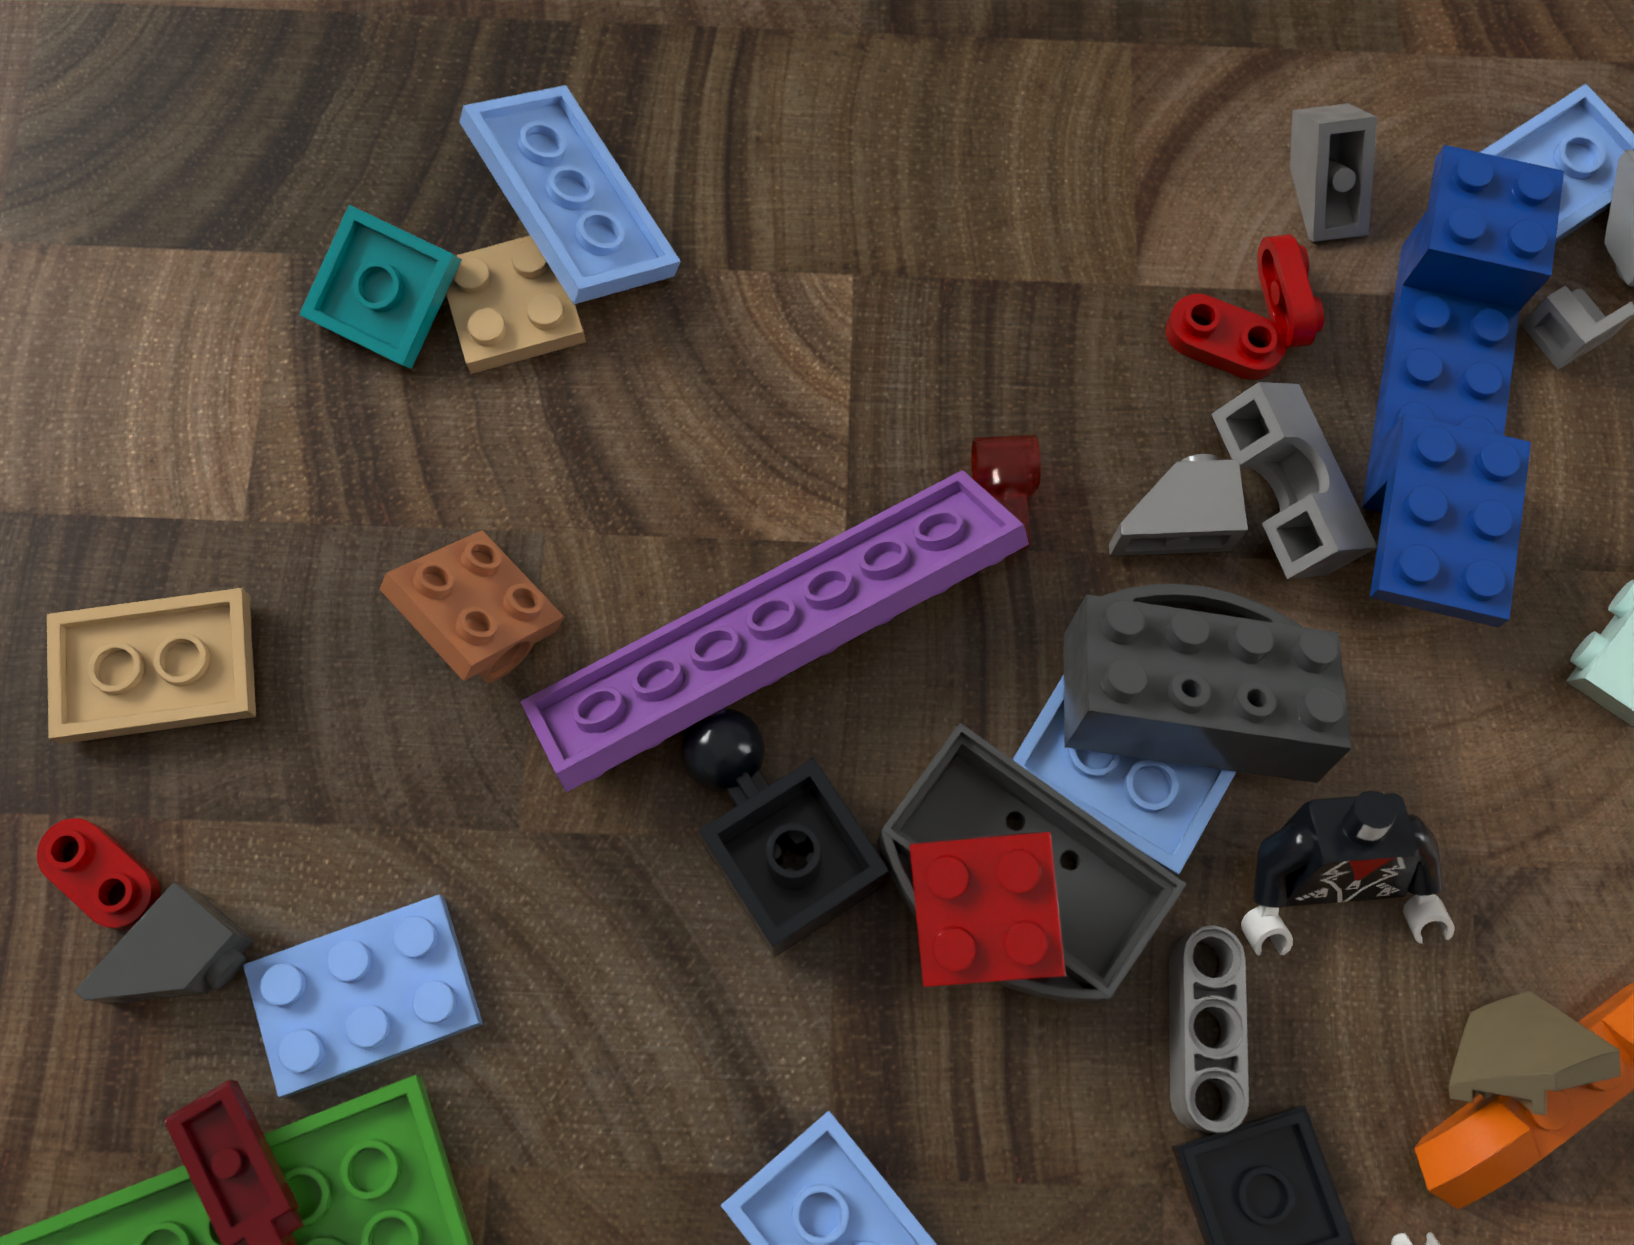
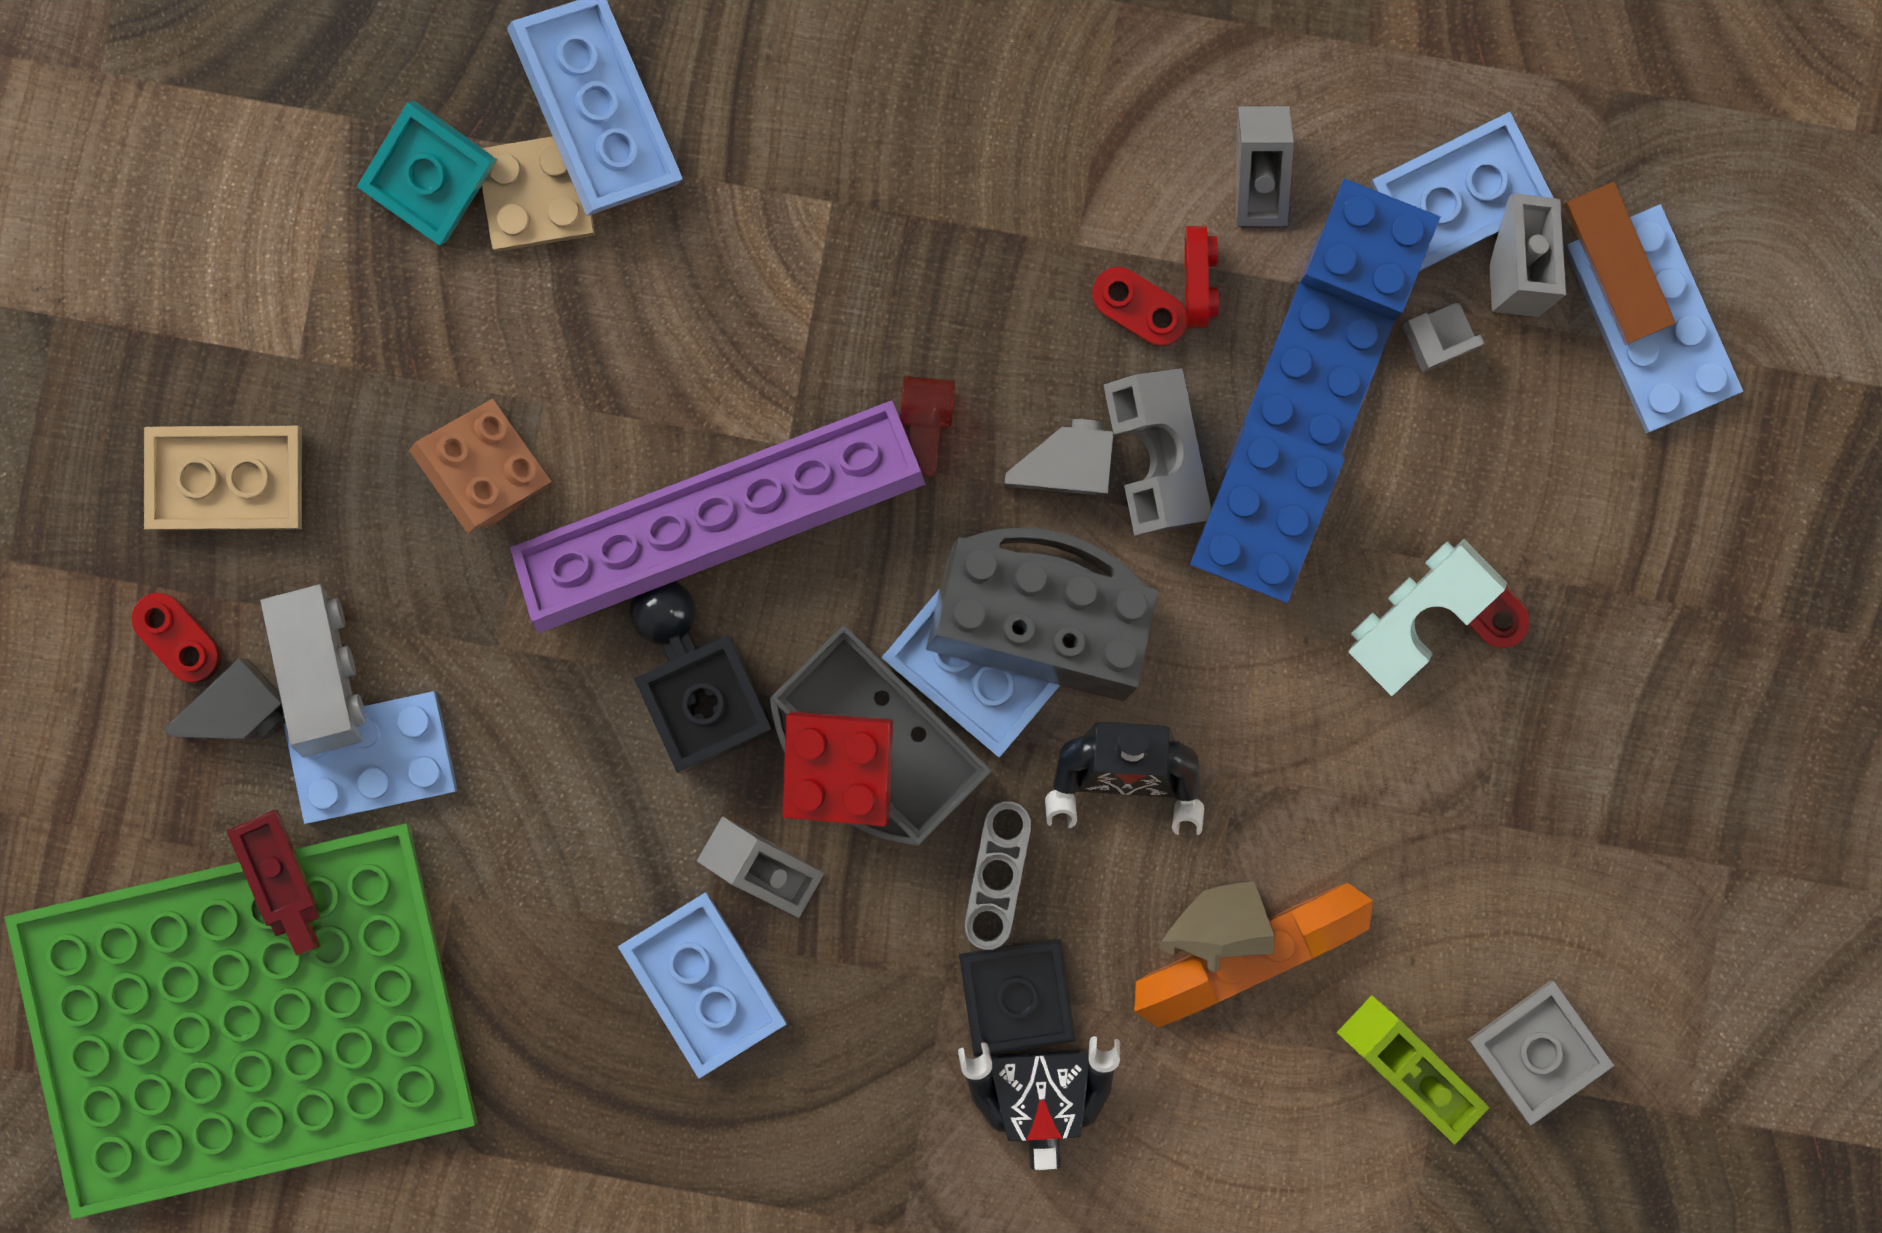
camera: 20 degrees right, 15 degrees up
none -> light grey brick [260,584,367,757]
none -> light grey slope [697,816,825,918]

